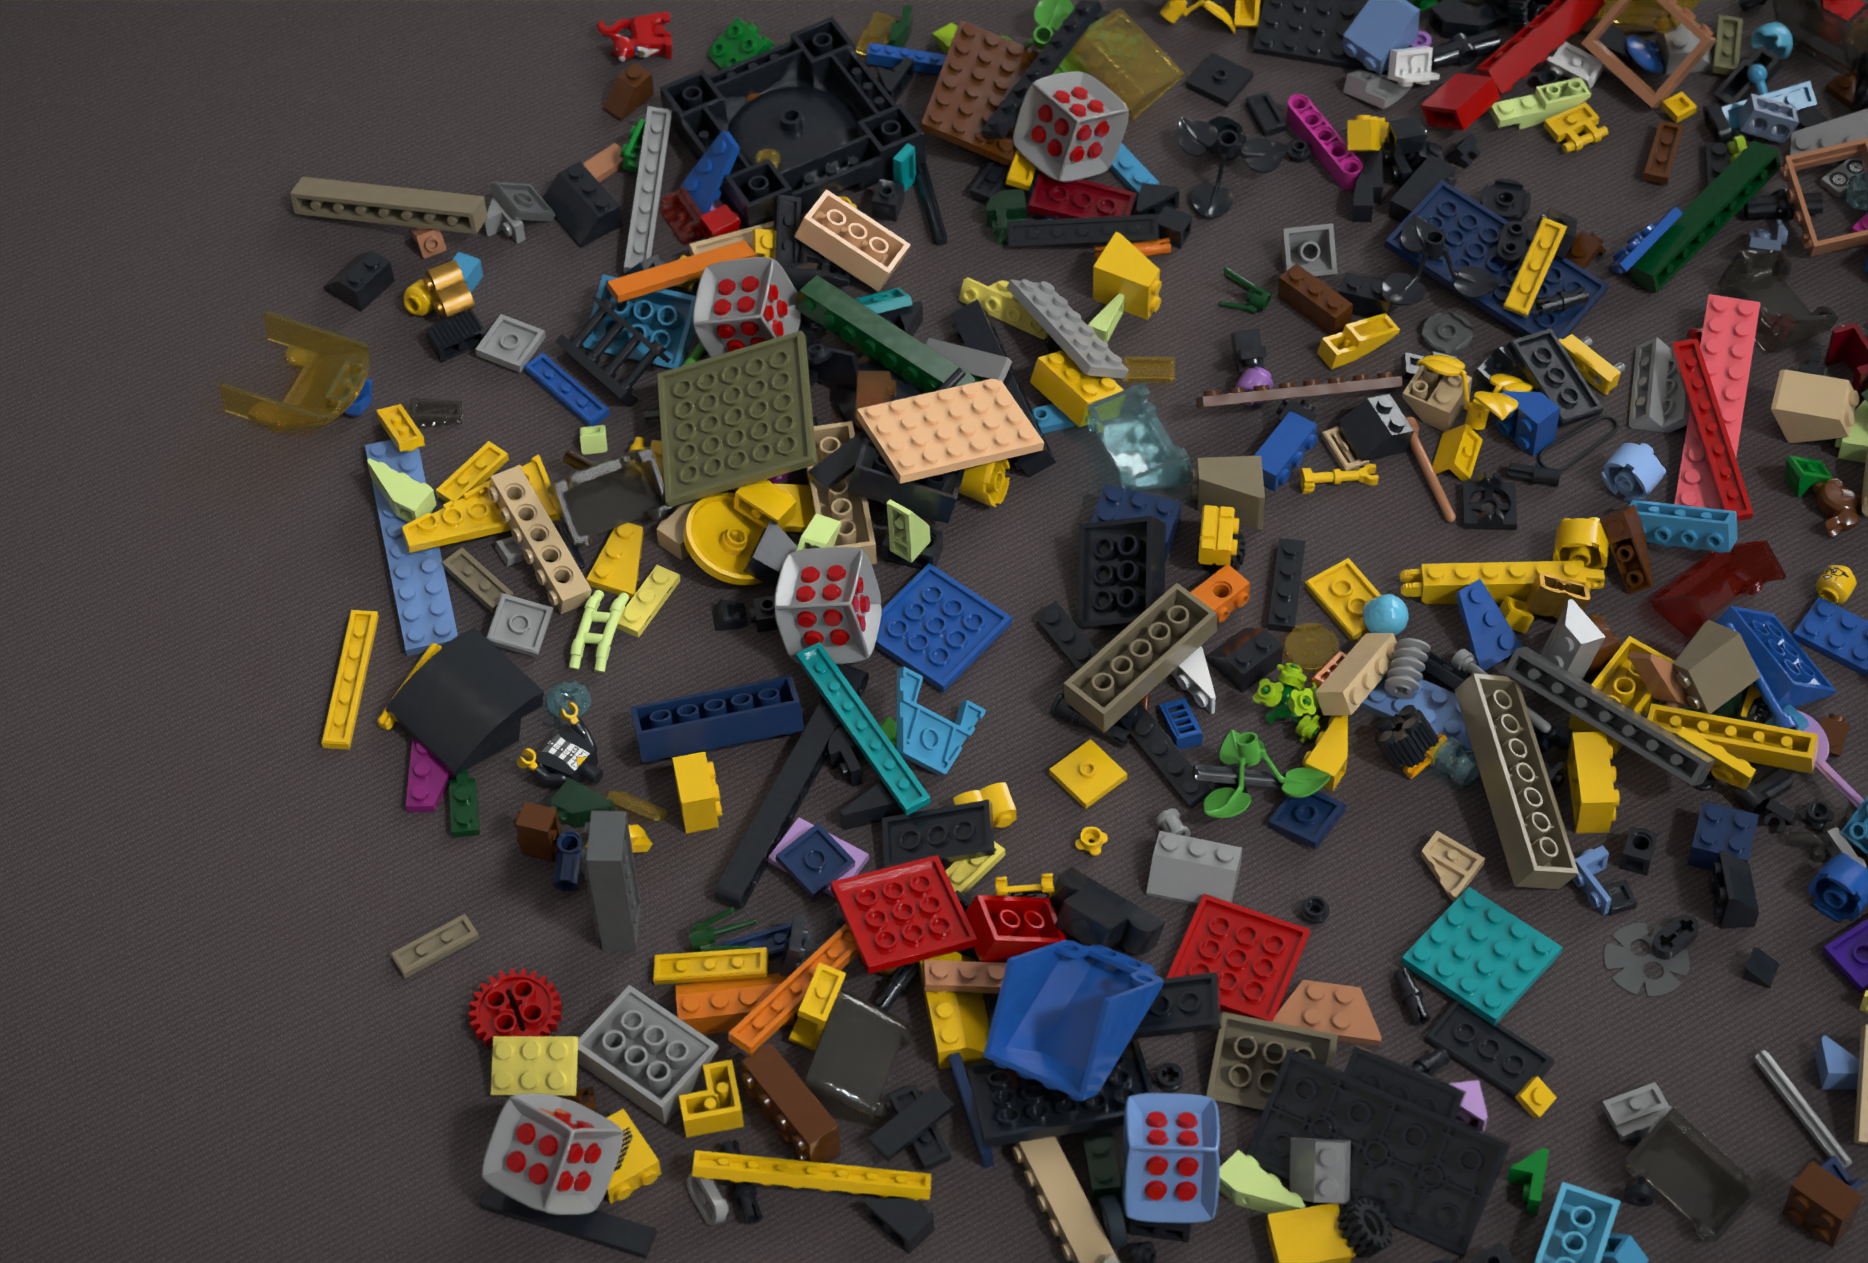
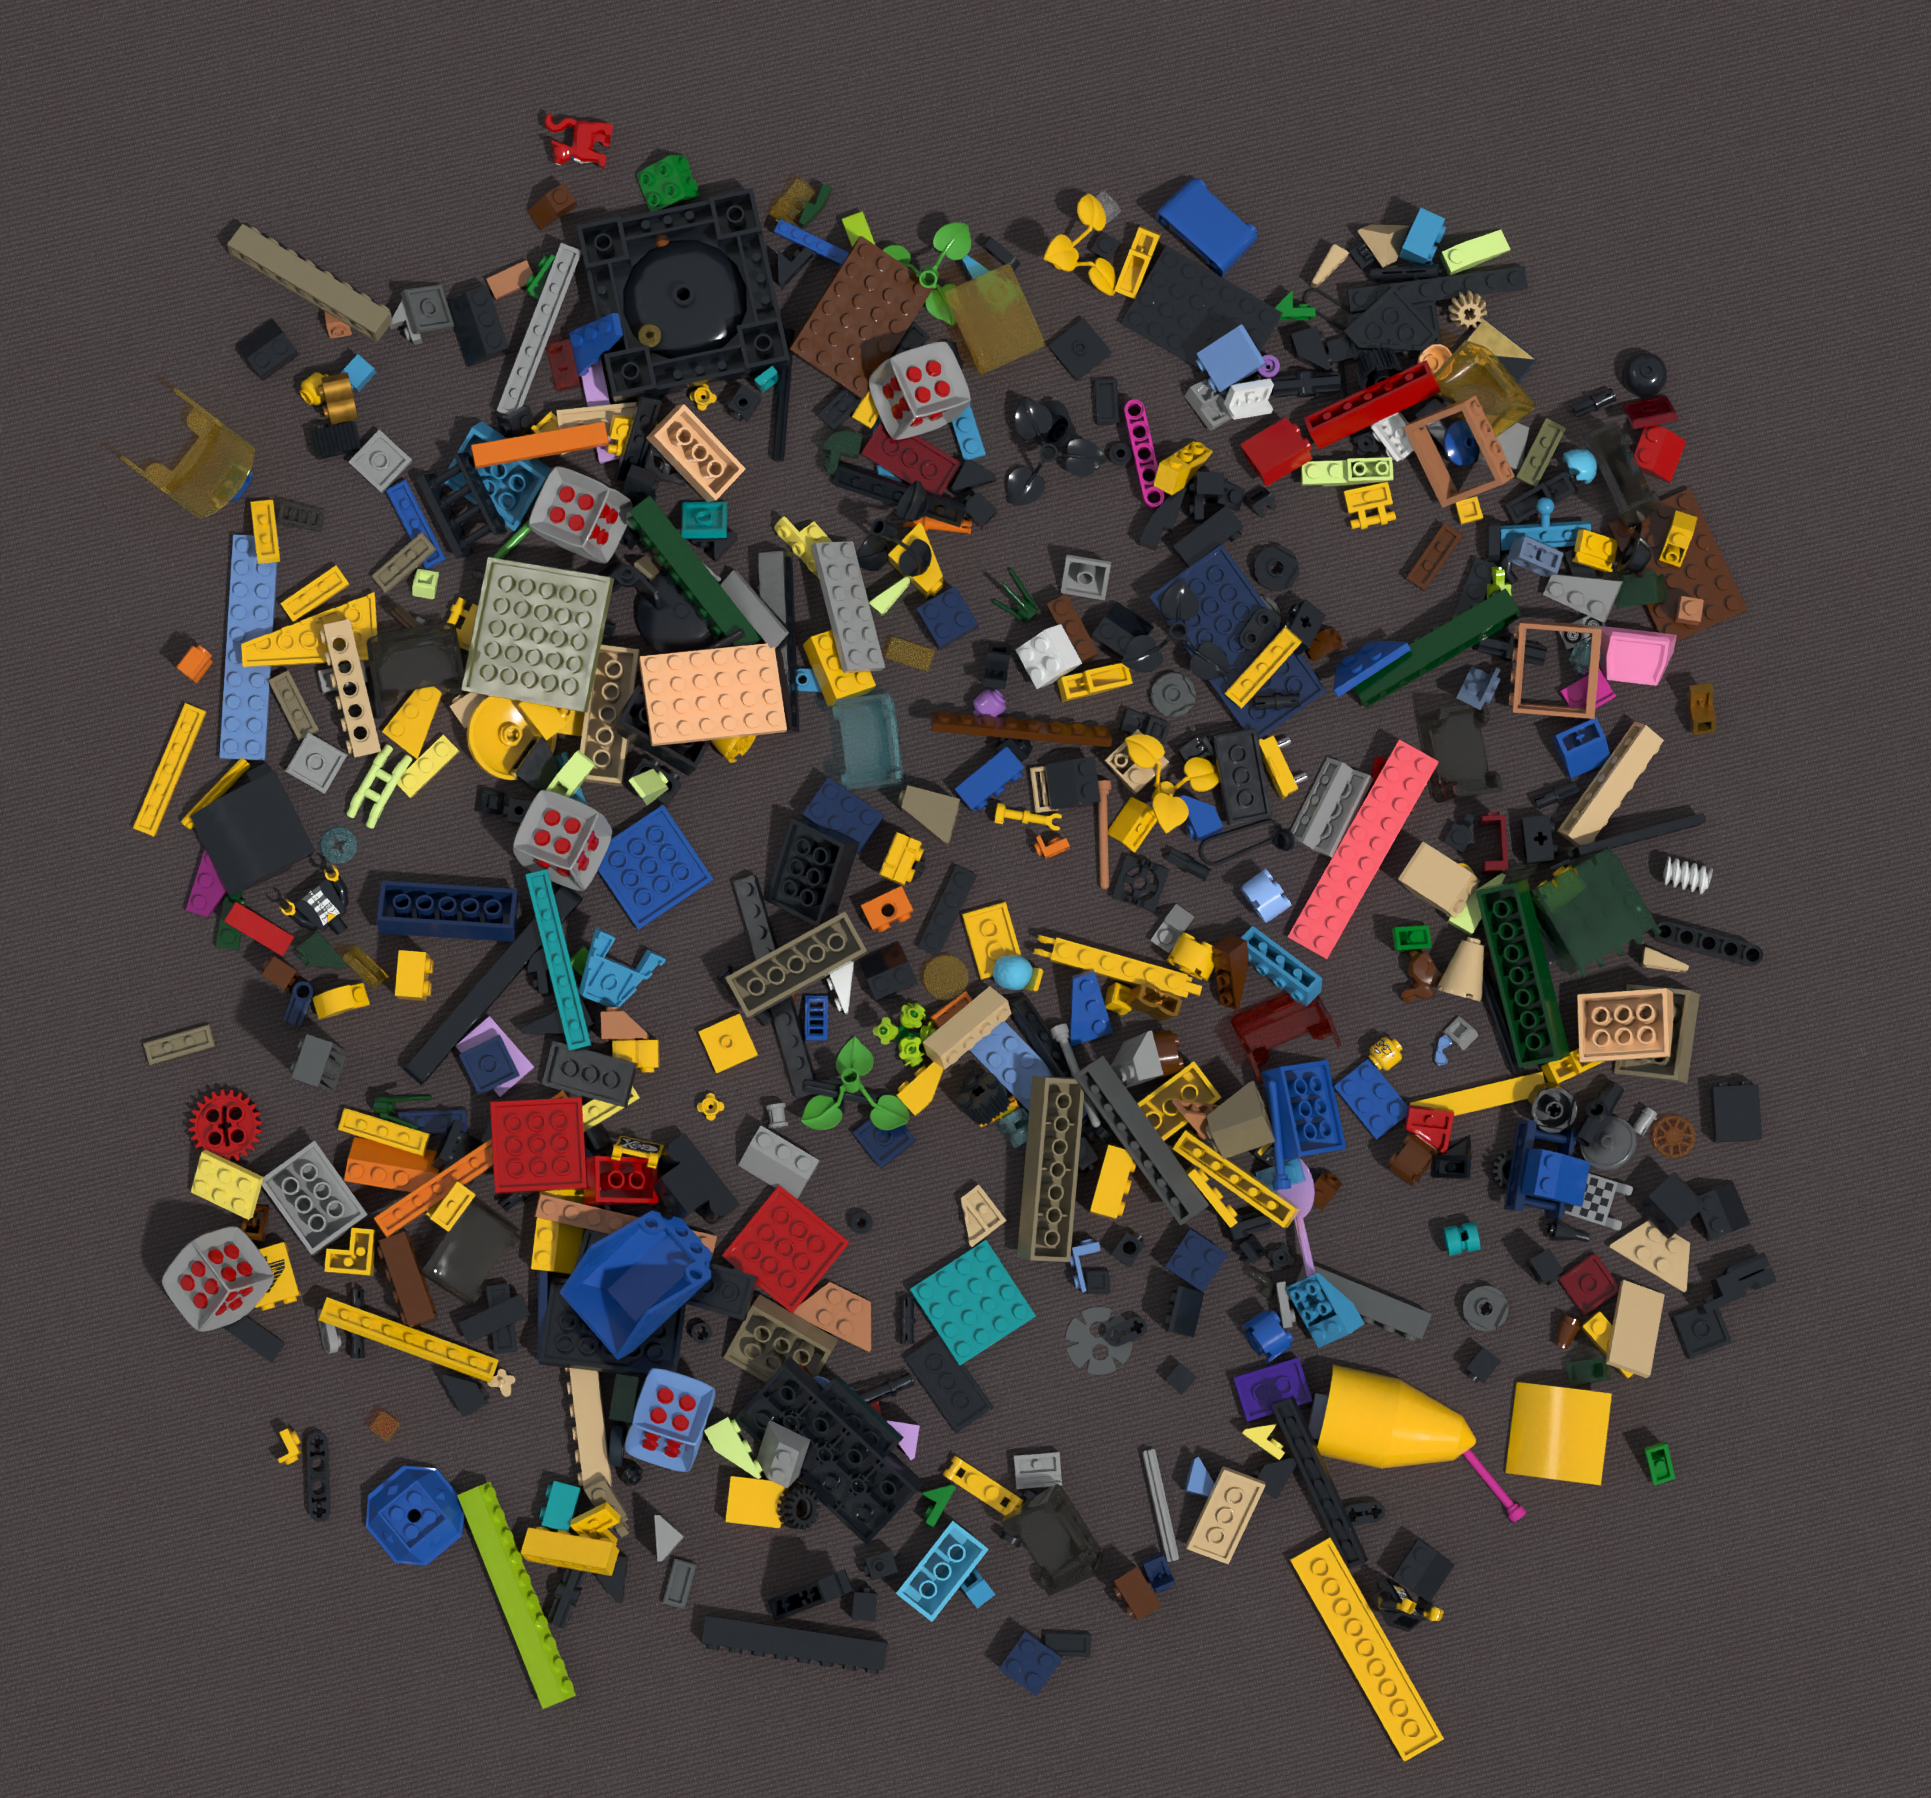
camera: 15 degrees right, 30 degrees up
yellowish green slope [367,458,436,522] -> none
red brick [700,204,741,239] -> none
black tile [808,429,870,492] -> none
clear orange brick [855,371,896,429] -> none
black plate [980,0,1103,139] -> none
light grey piece [1384,638,1431,699] -> none
yellow plate [1515,1076,1557,1119] -> none
red plate [1671,338,1753,521] -> none
none -> orange brick [176,644,213,684]
none -> red tile [223,902,294,956]
none -> dark tan tile [371,532,437,593]
none -> tan piece [487,1369,516,1397]
none -> nougat slope [601,1007,650,1042]
none -> black plant [856,480,932,577]
none -> dark blue brick [916,586,978,650]
none -> yellow plate [942,1456,1024,1519]
none -> white brick [1016,624,1082,689]
none -> yellow slope [1023,968,1043,993]
none -> orange bracket [1034,835,1070,860]
none -> light grey slope [1150,904,1194,954]
none -> black plate [1274,828,1295,851]
none -> yellow plate [1572,529,1618,573]

